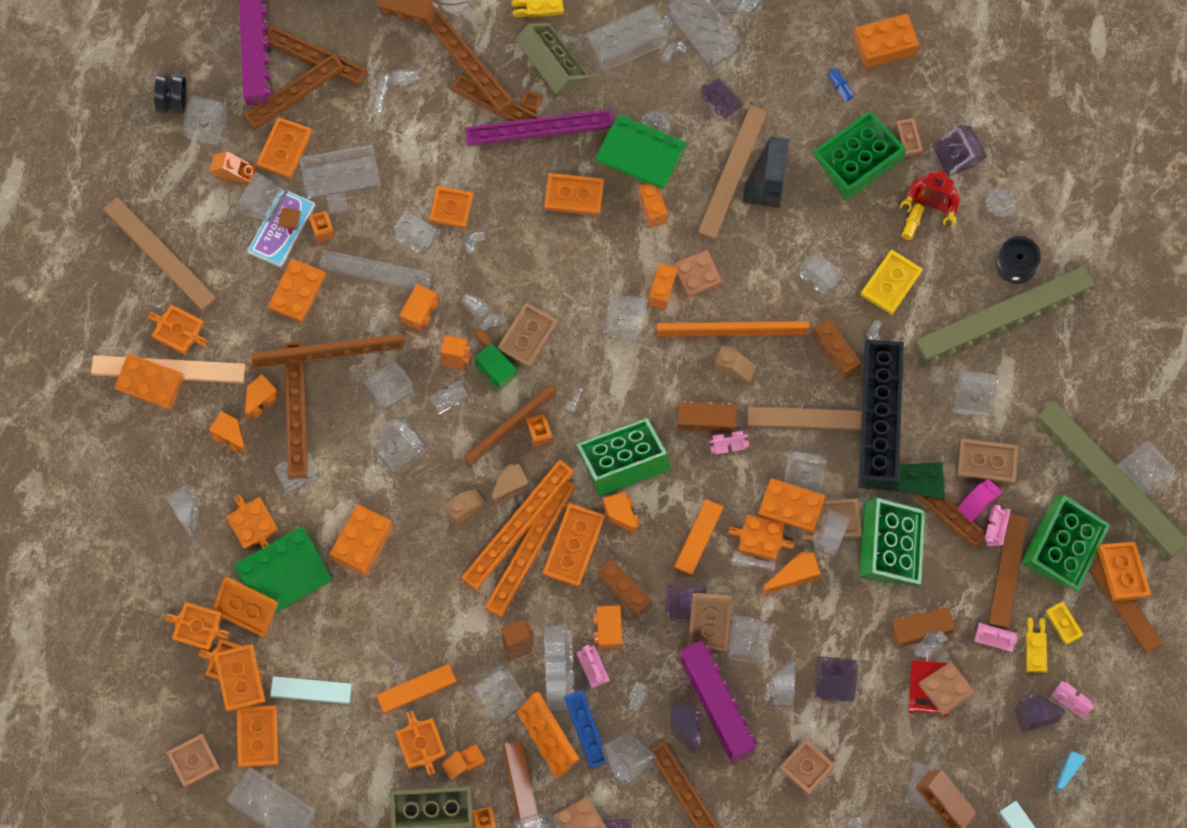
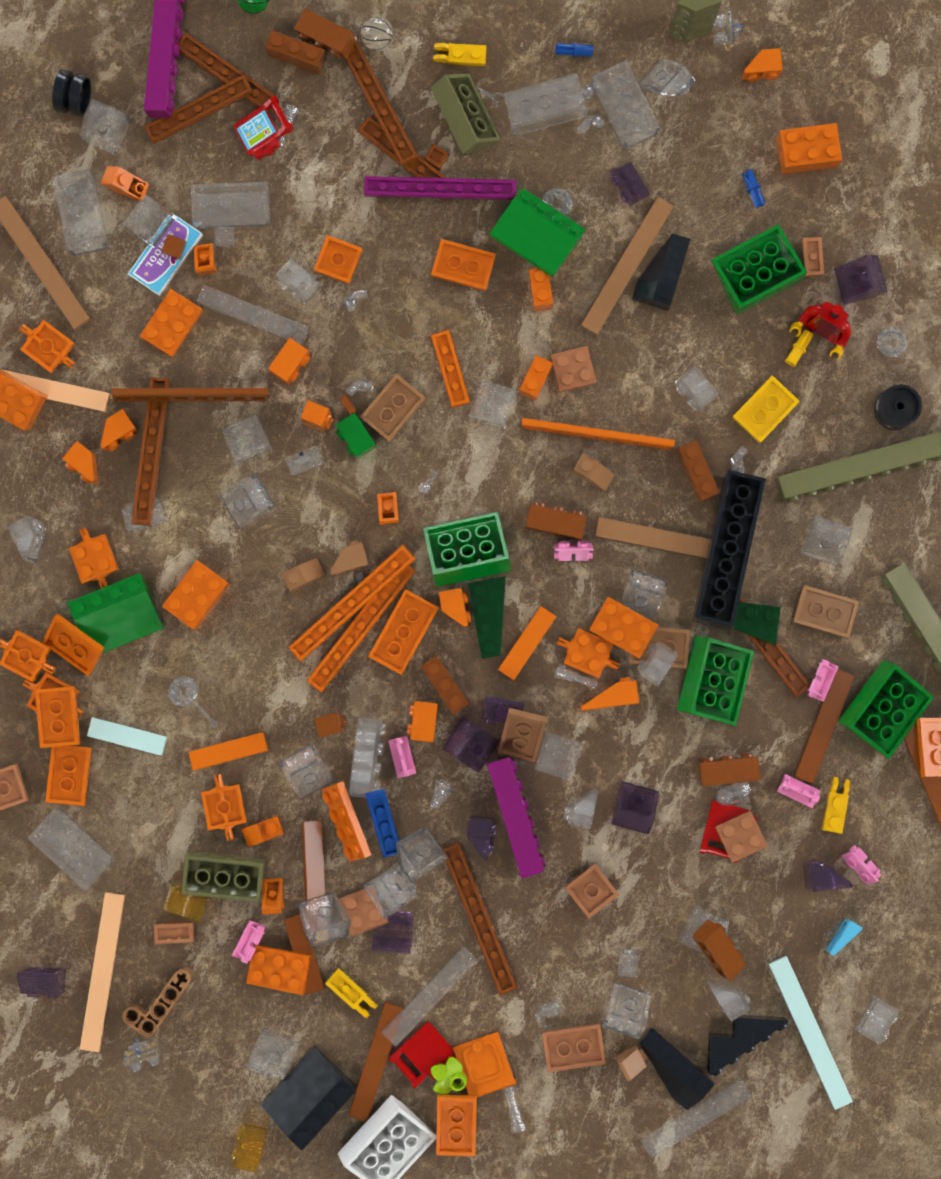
camera: 10 degrees right, 15 degrees up
orange plate [256,117,313,179] -> none
clear cone [392,69,420,87] -> none
clear cone [461,293,490,318] -> none
dark orange tile [464,384,556,467] -> none
dark pink brick [957,479,1002,523] -> none
yellow plate [1045,602,1083,646] -> none
none -> clear brick [52,169,110,257]
none -> clear gear [168,676,199,707]
none -> piece [234,96,294,160]
none -> dark orange brick [265,30,326,75]
none -> clear slope [363,862,419,919]
none -> orange tile [431,330,470,408]
none -> clear purple slope [443,716,500,773]
none -> dark green wing [468,576,506,659]

